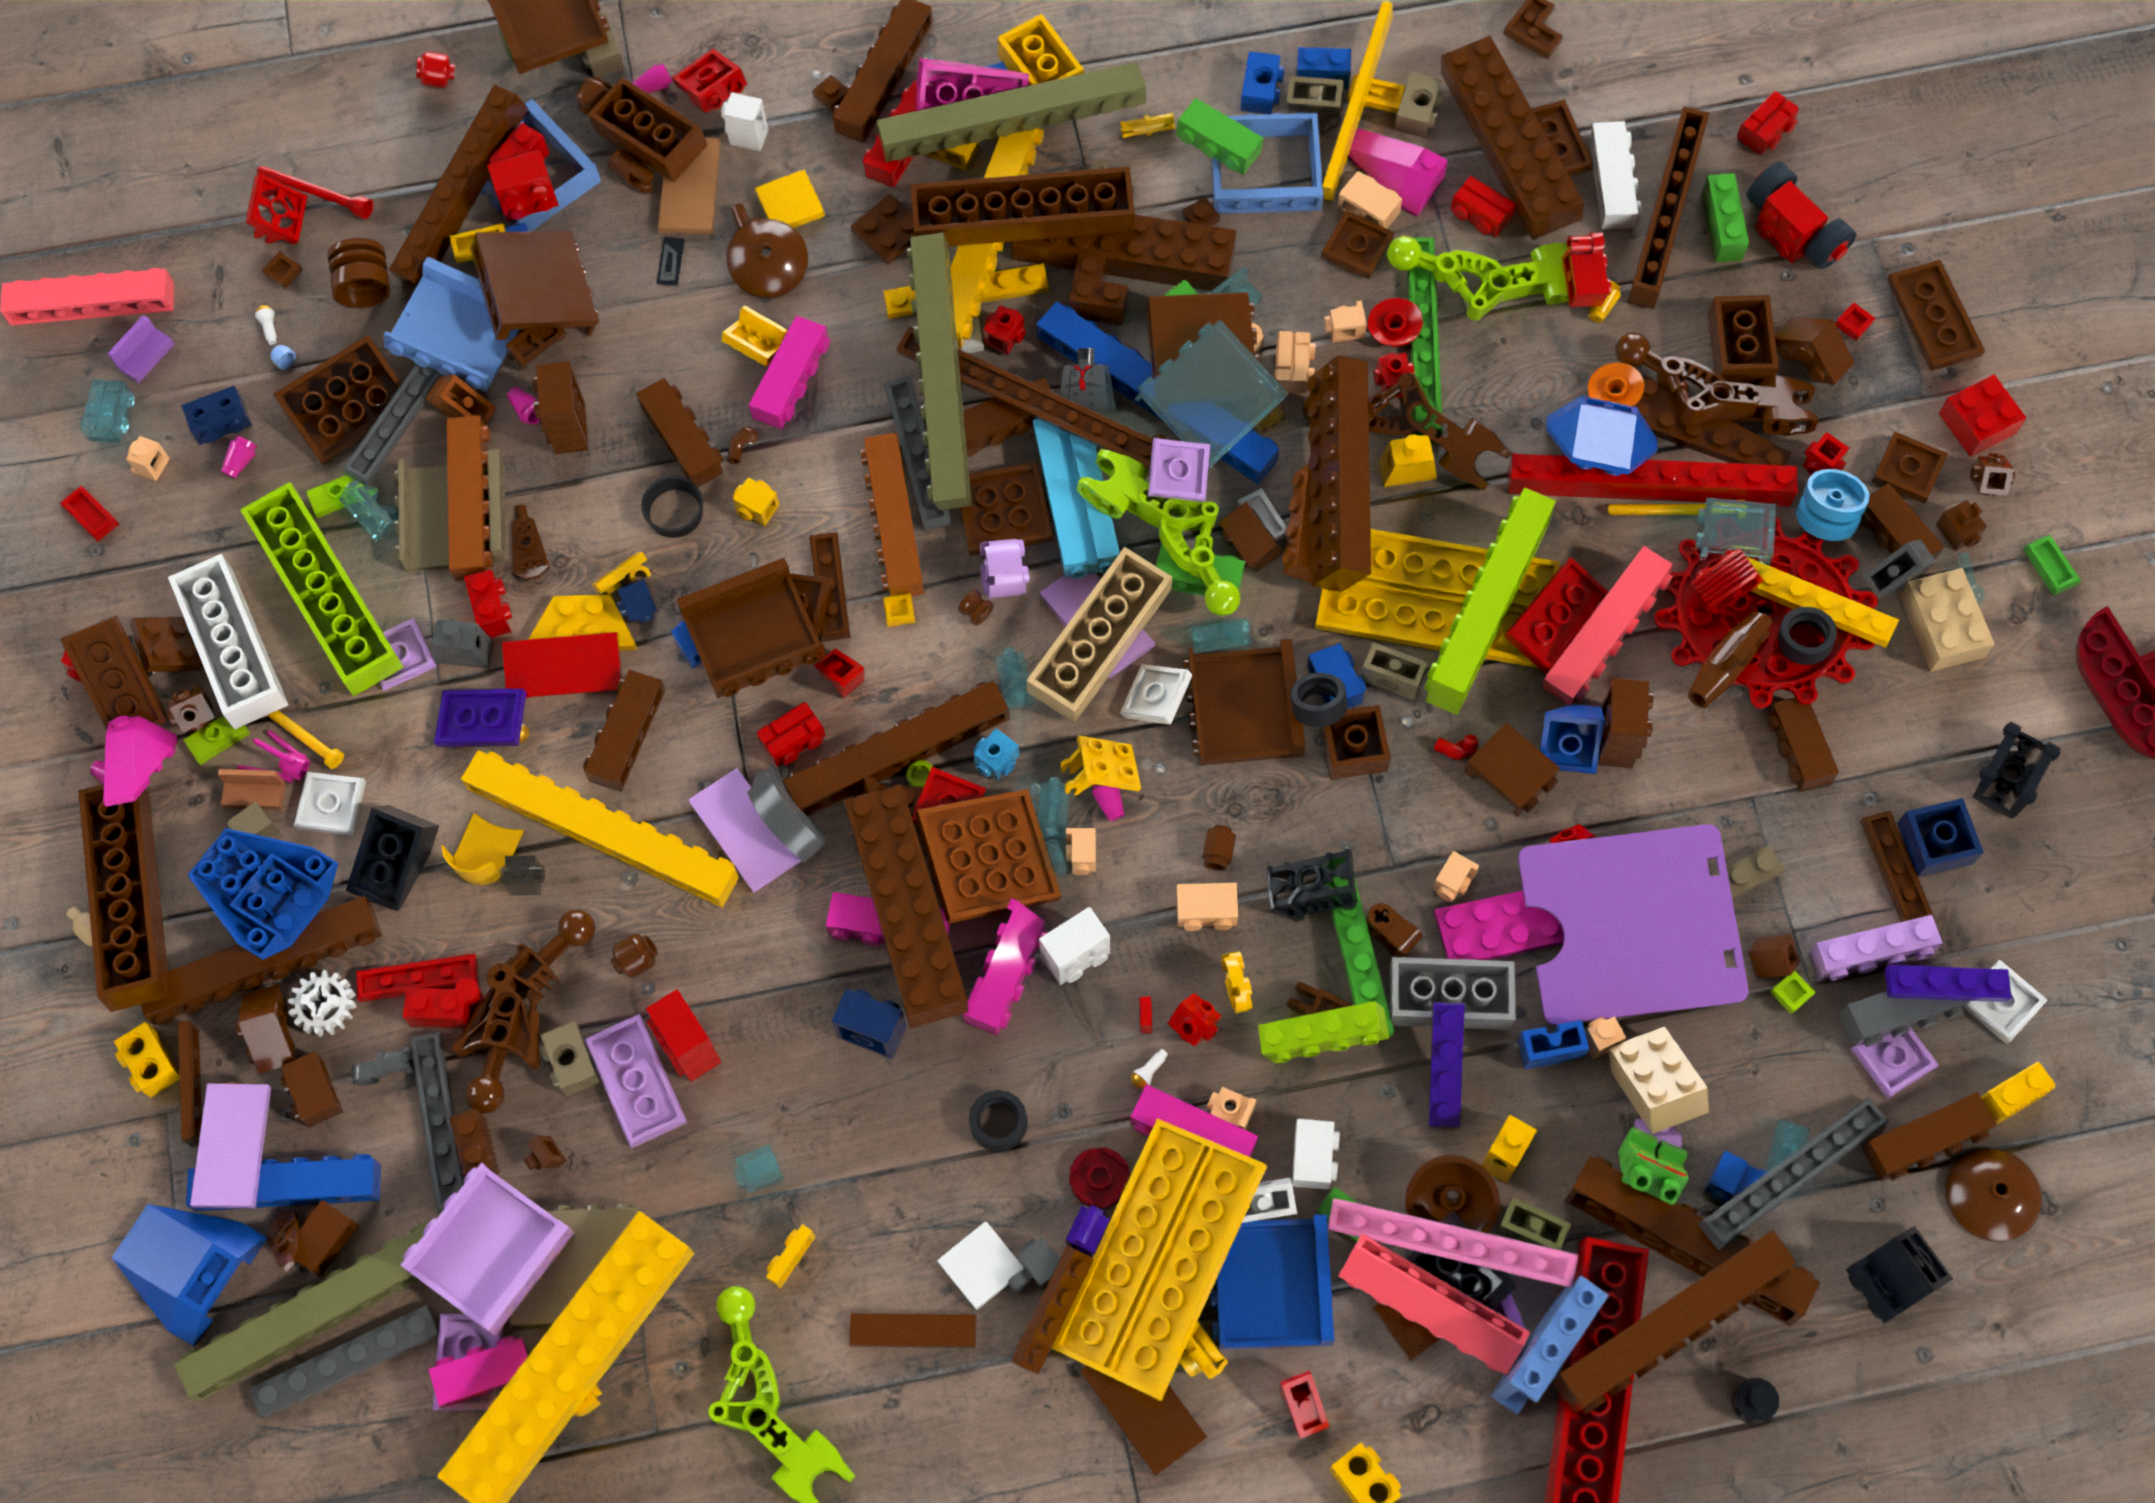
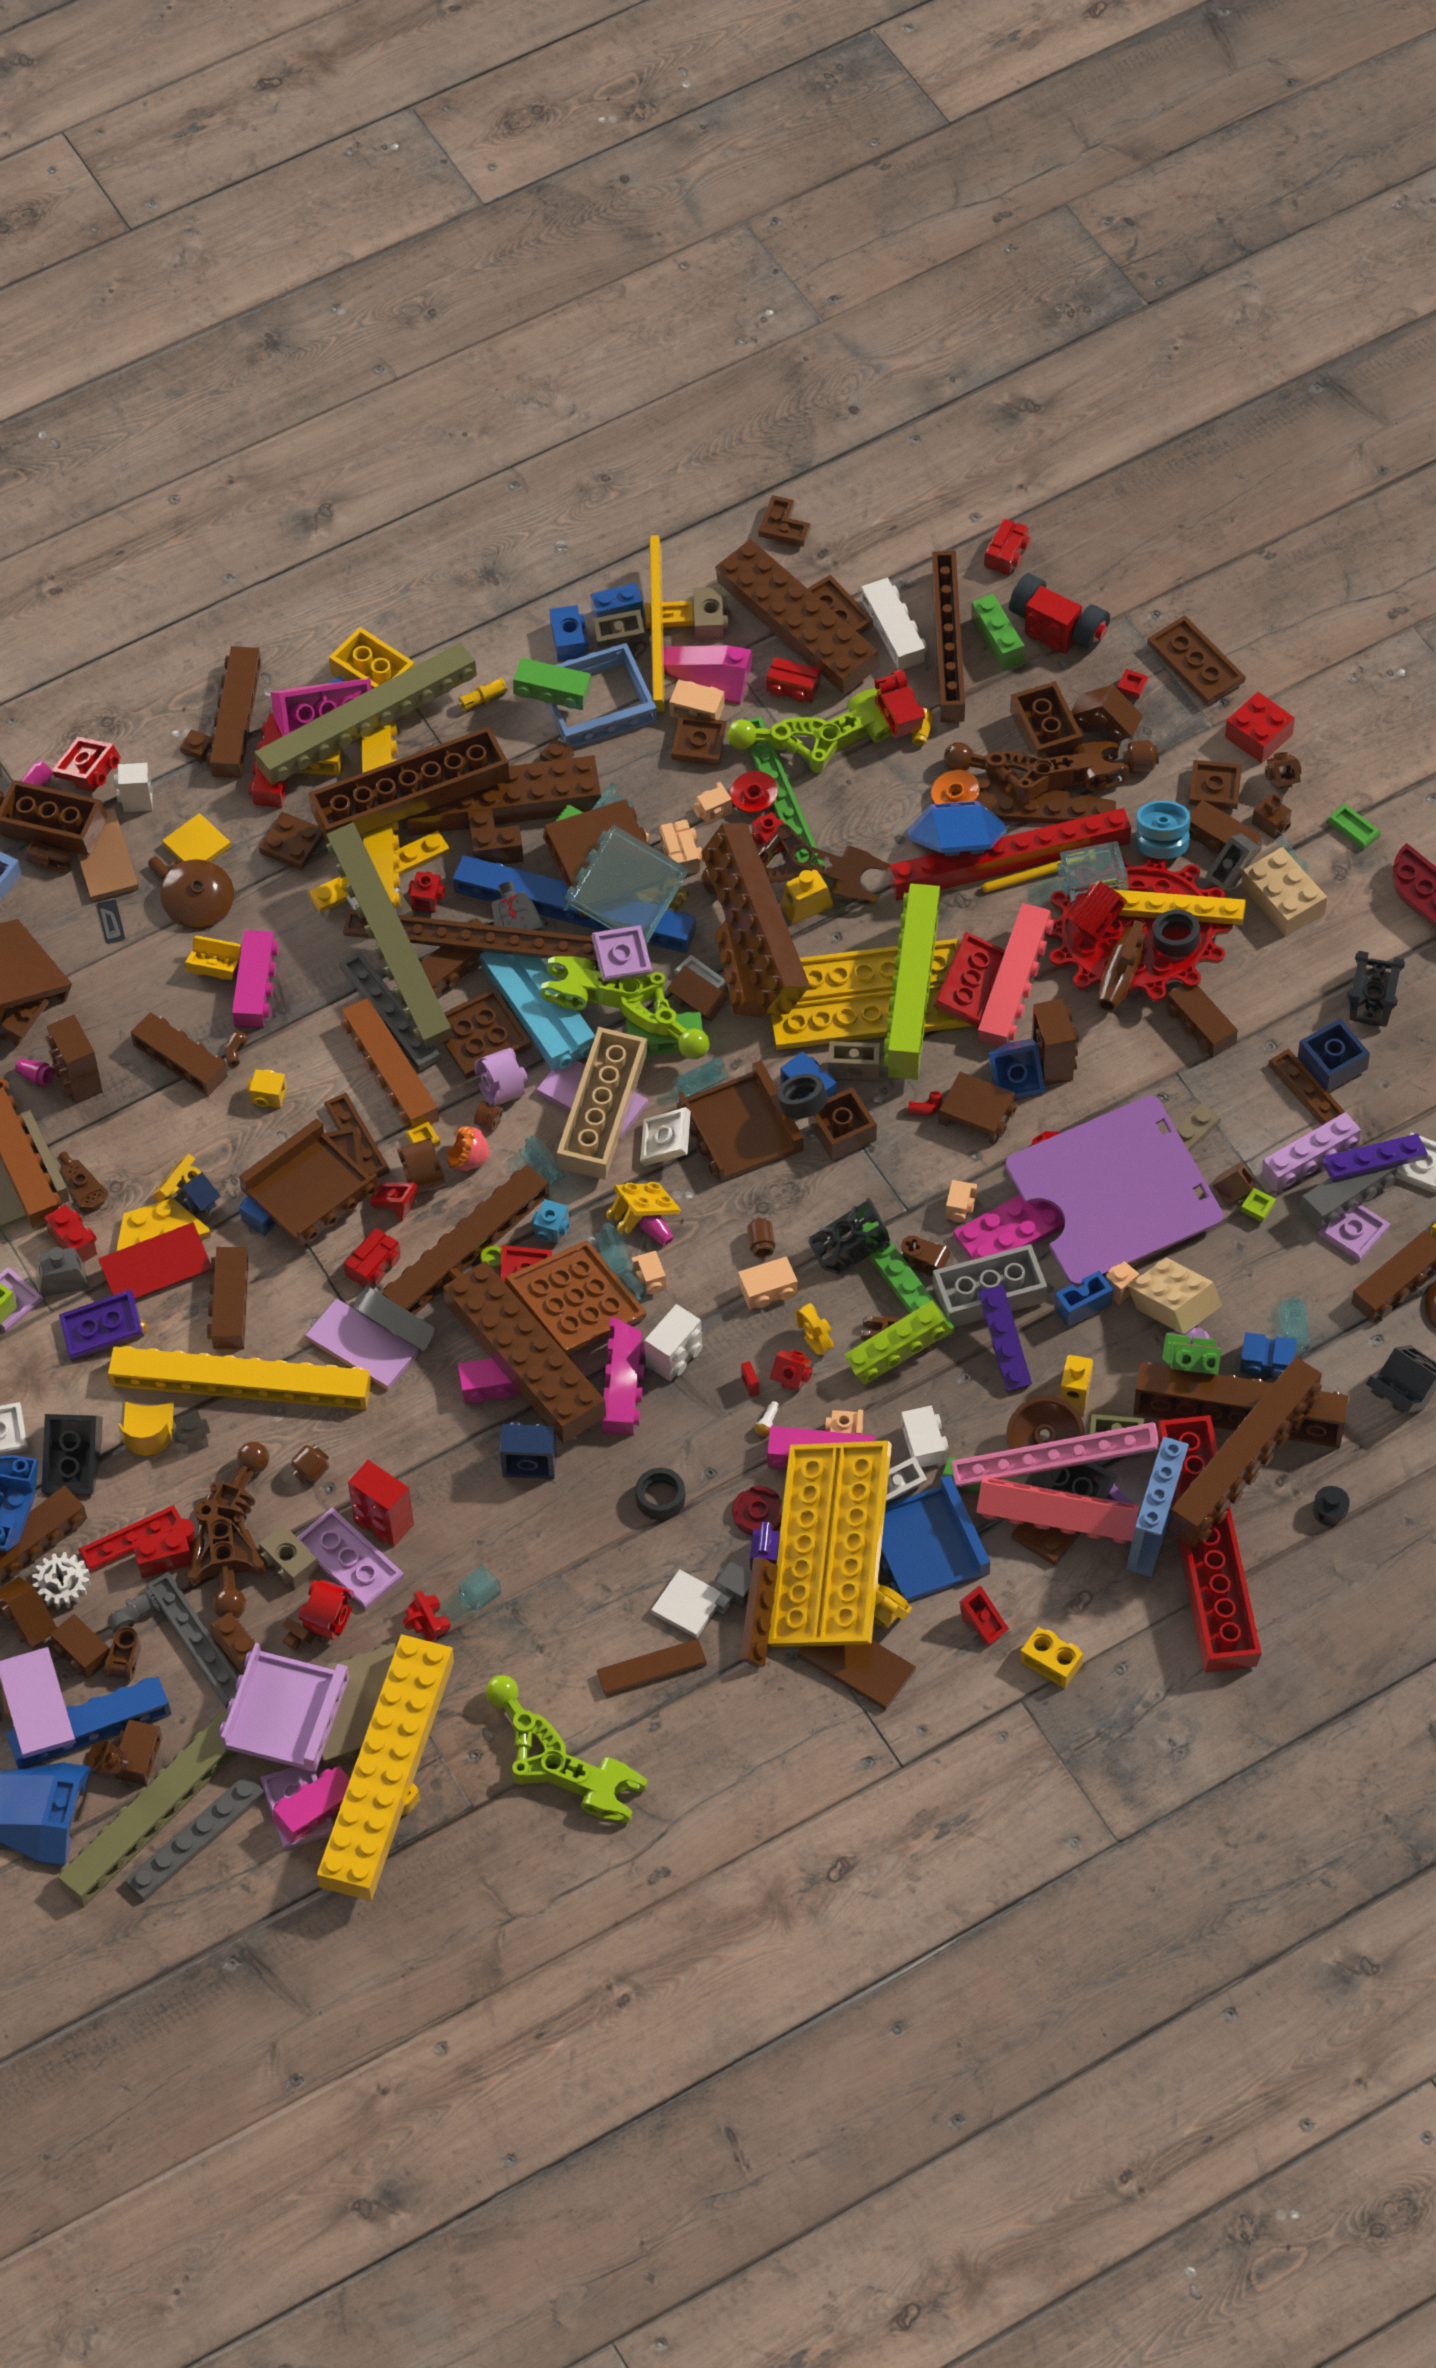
camera: 20 degrees left, 10 degrees down
black tyre [641,476,703,538] -> none
yellow plate [766,1224,815,1289] -> none
dark grey tile [1698,1097,1889,1251] -> none
red brick [1802,432,1850,476] -> none
none -> reddish brown piece [104,1626,141,1681]
none -> red brick [298,1580,354,1641]
none -> reddish brown brick [397,1138,446,1195]
none -> red hips [403,1590,451,1643]
none -> hair [446,1126,490,1171]
none -> reddish brown head [1123,740,1159,773]

